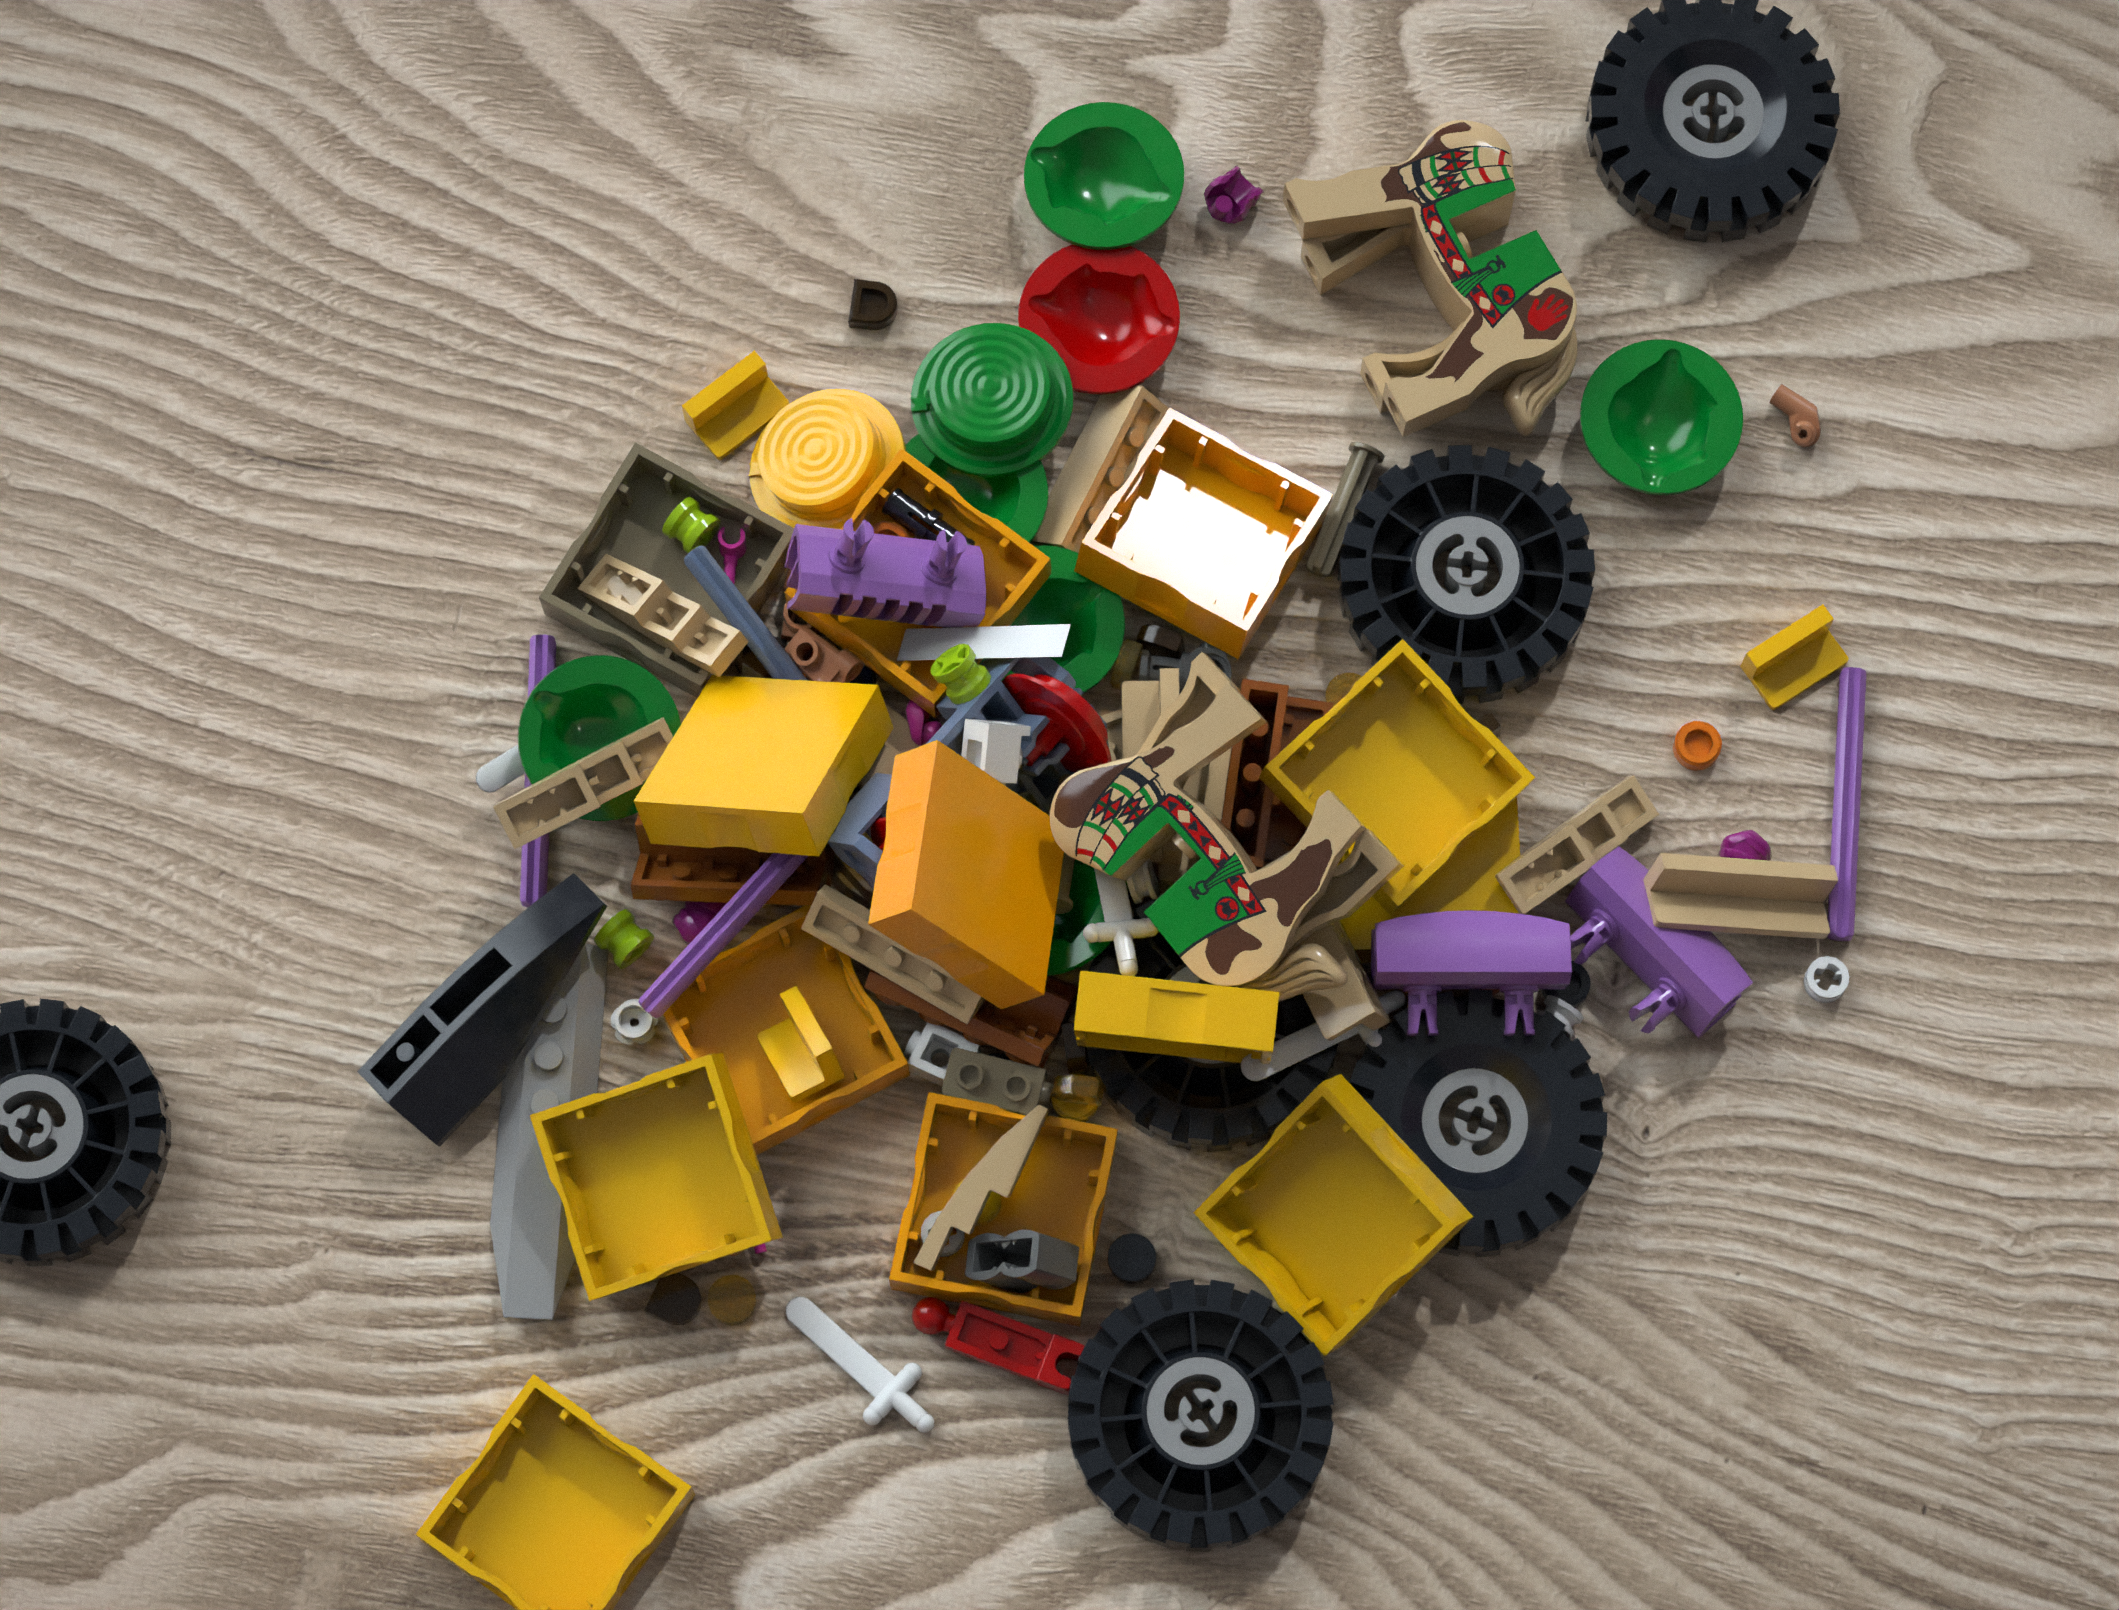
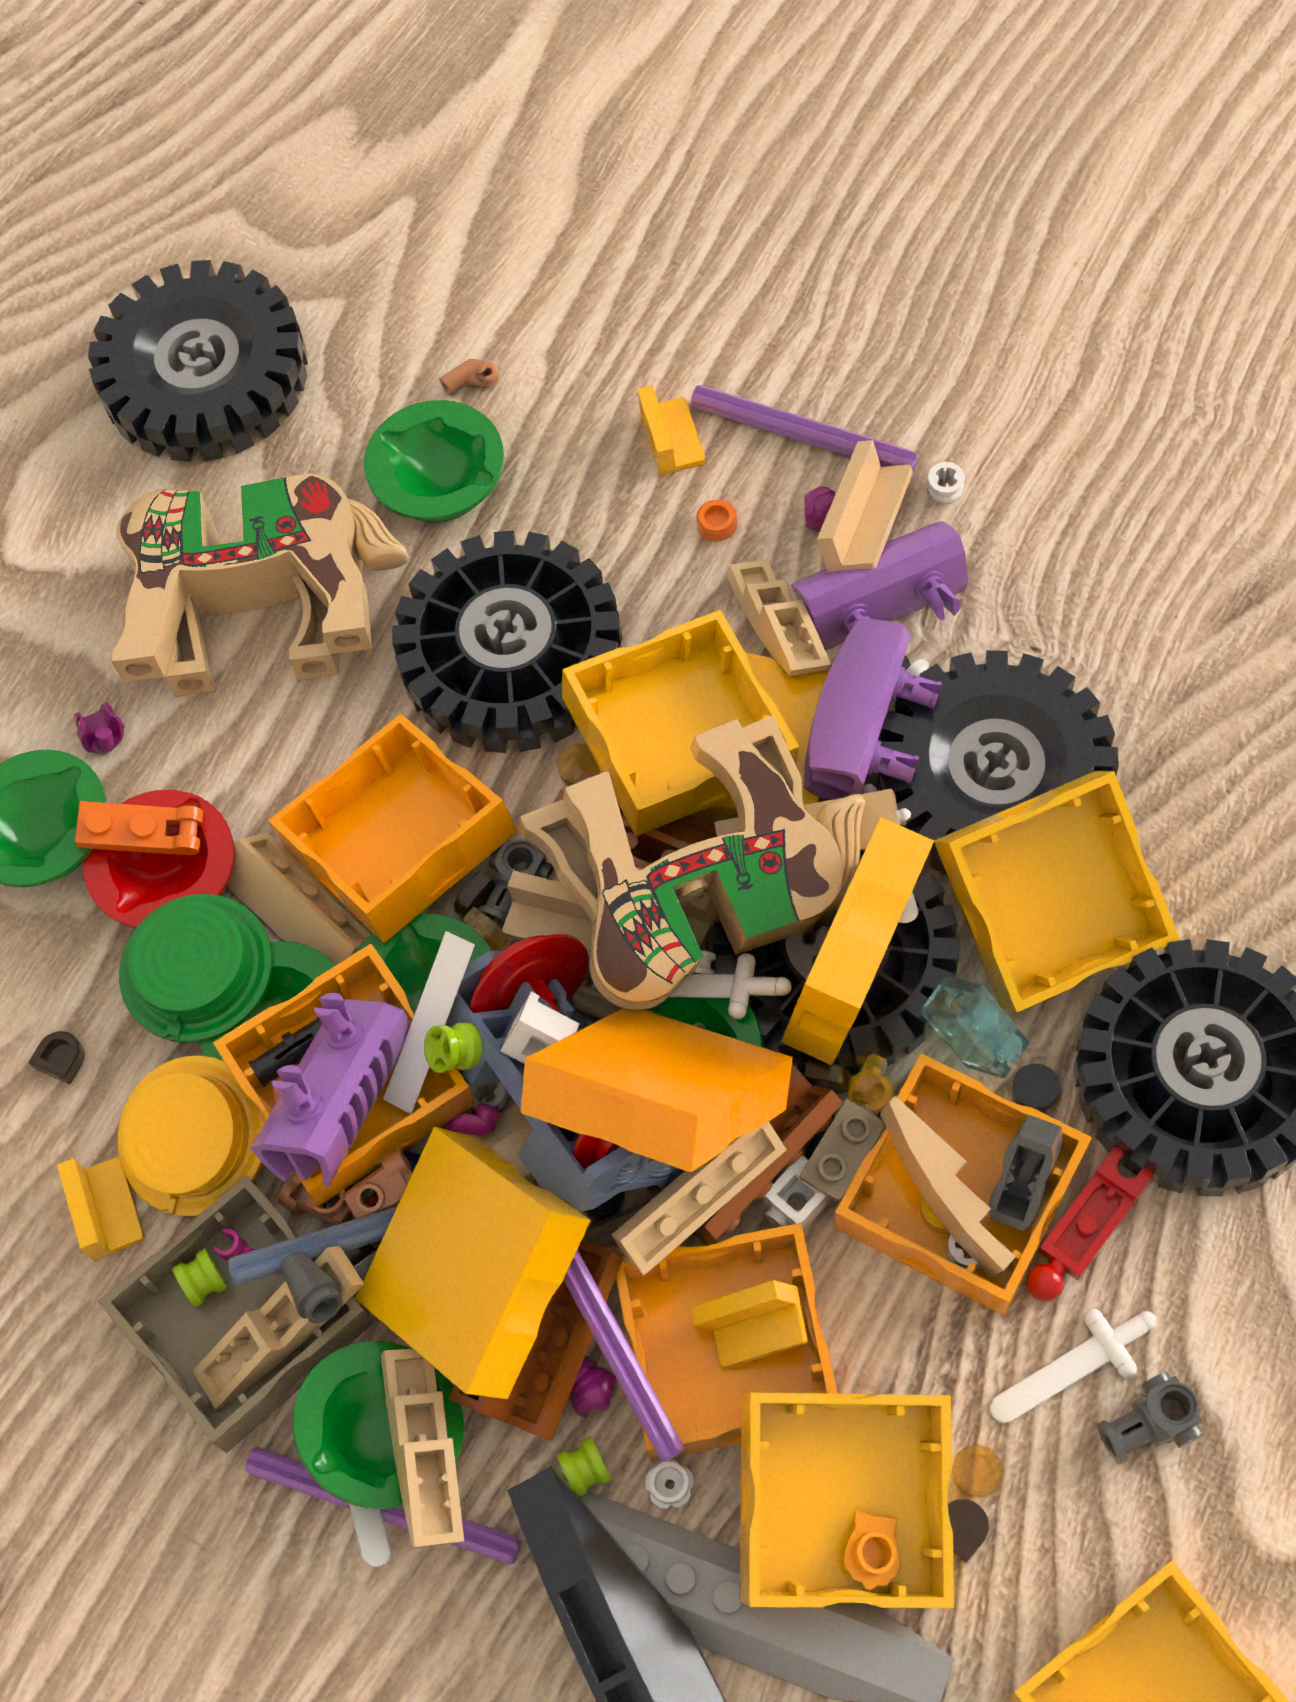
camera: 65 degrees left, 10 degrees down
dark tan axle [1306,442,1385,577] -> none
none -> orange plate [75,801,203,855]
none -> dark grey cone [280,1251,343,1324]
none -> light orange animal [844,1511,900,1590]
none -> clear light blue brick [919,976,1030,1078]
none -> dark grey connector [1097,1371,1204,1464]

